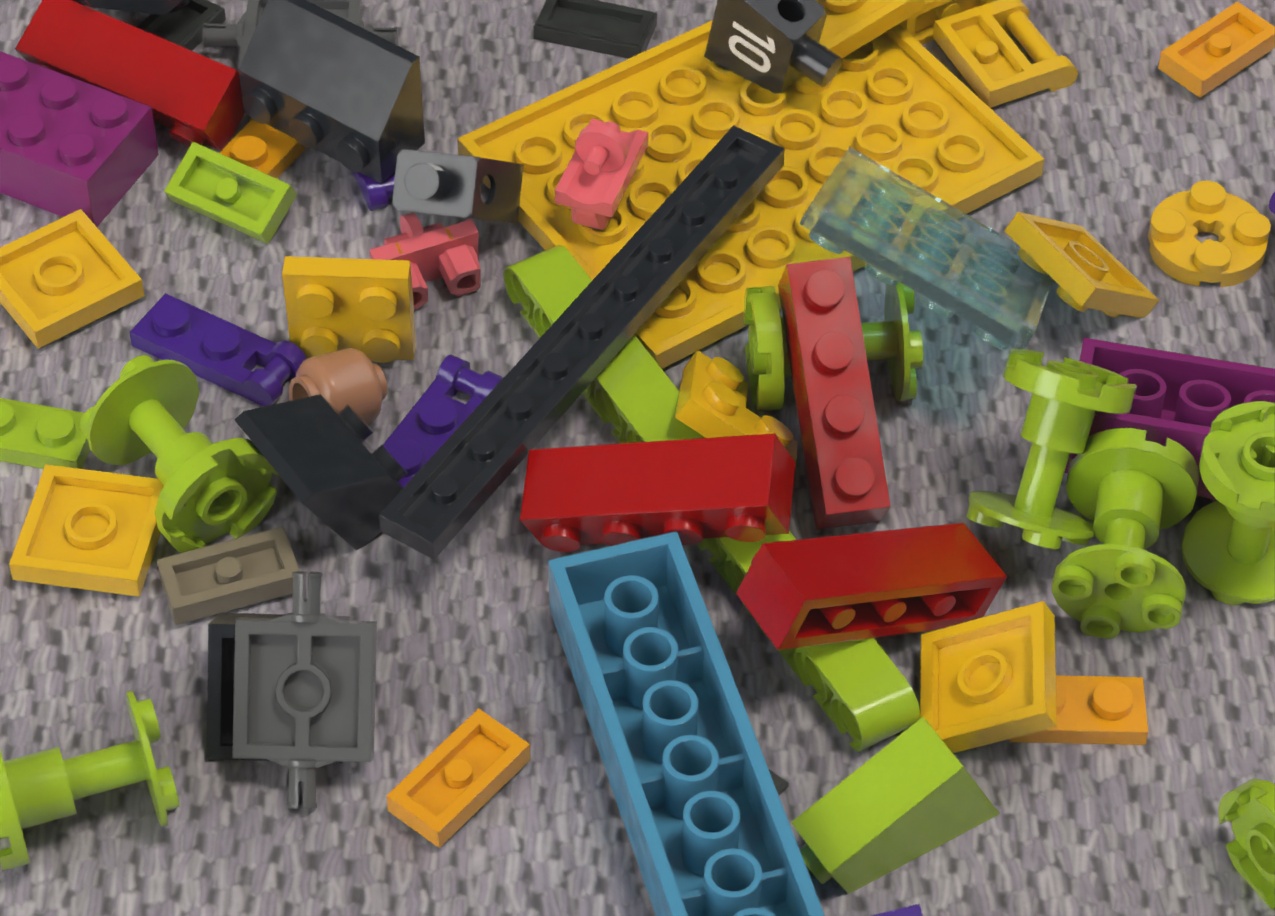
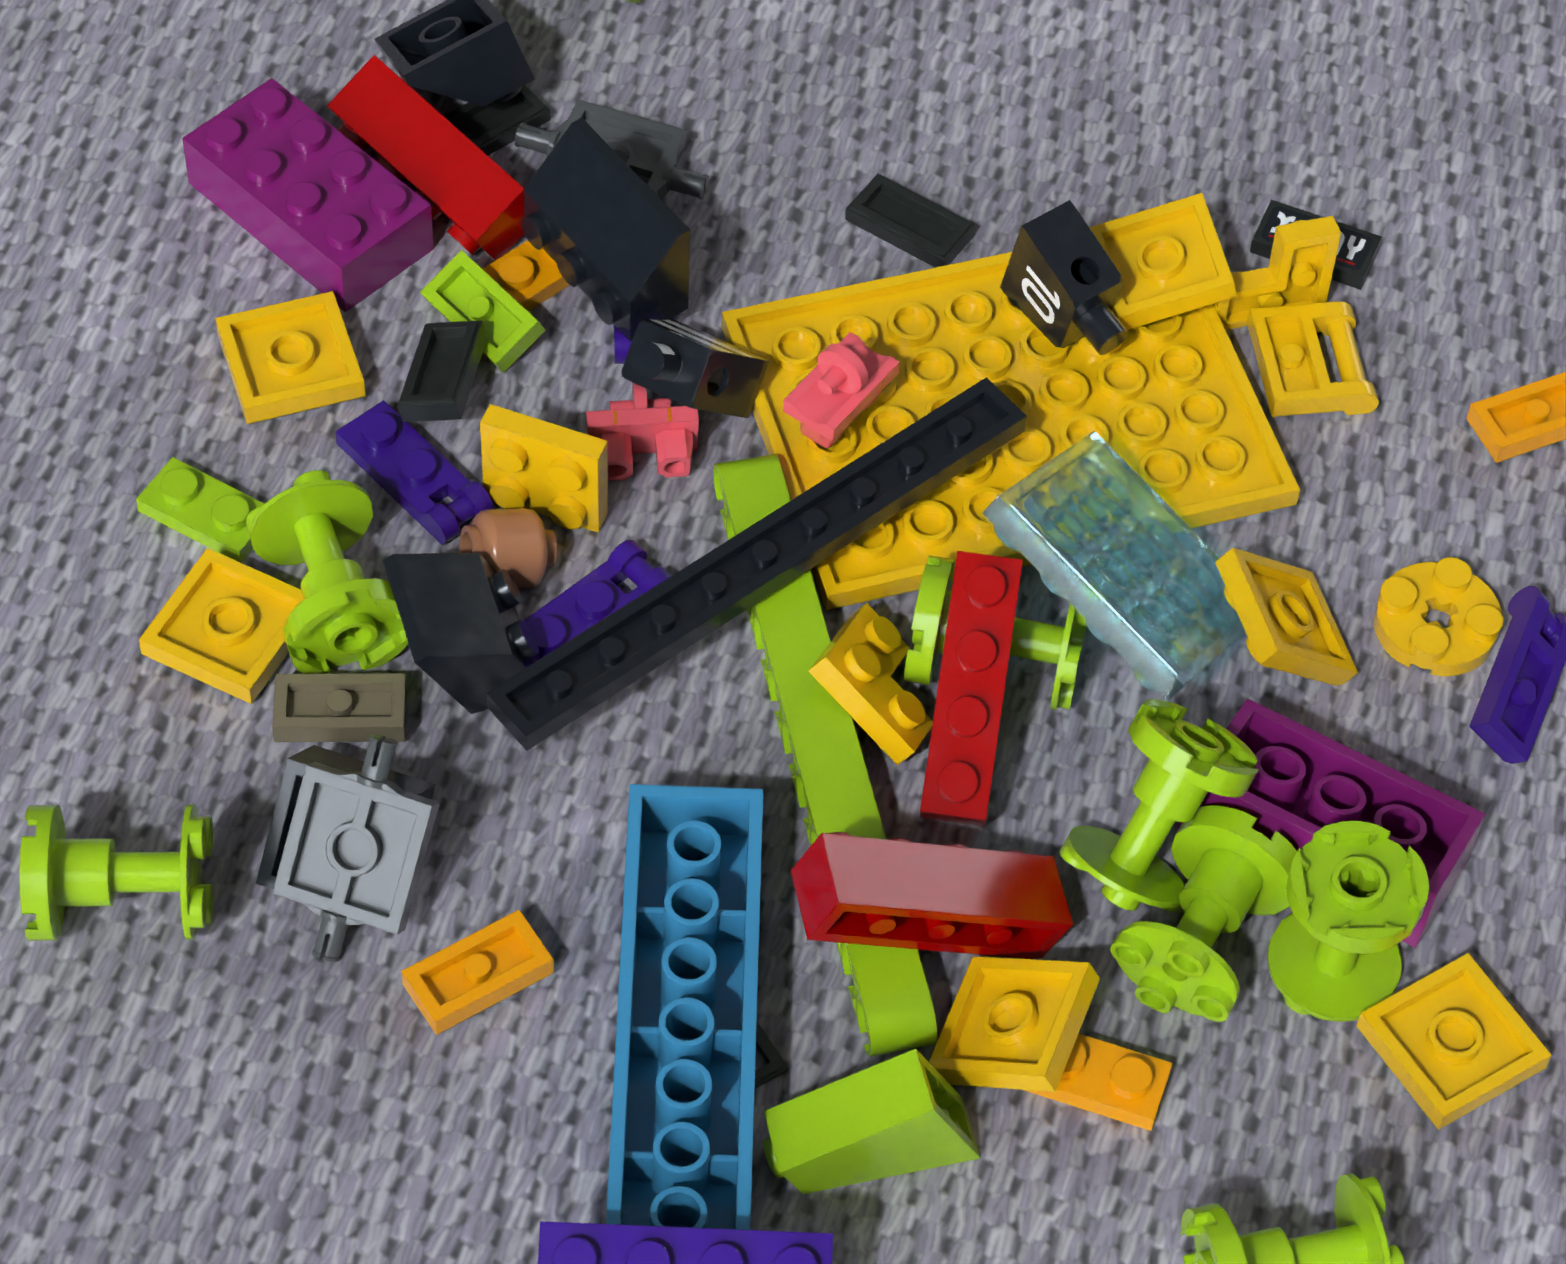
camera: 15 degrees right, 5 degrees up
red brick [520,433,795,552] -> none
none -> pearl dark grey tile [397,320,488,422]

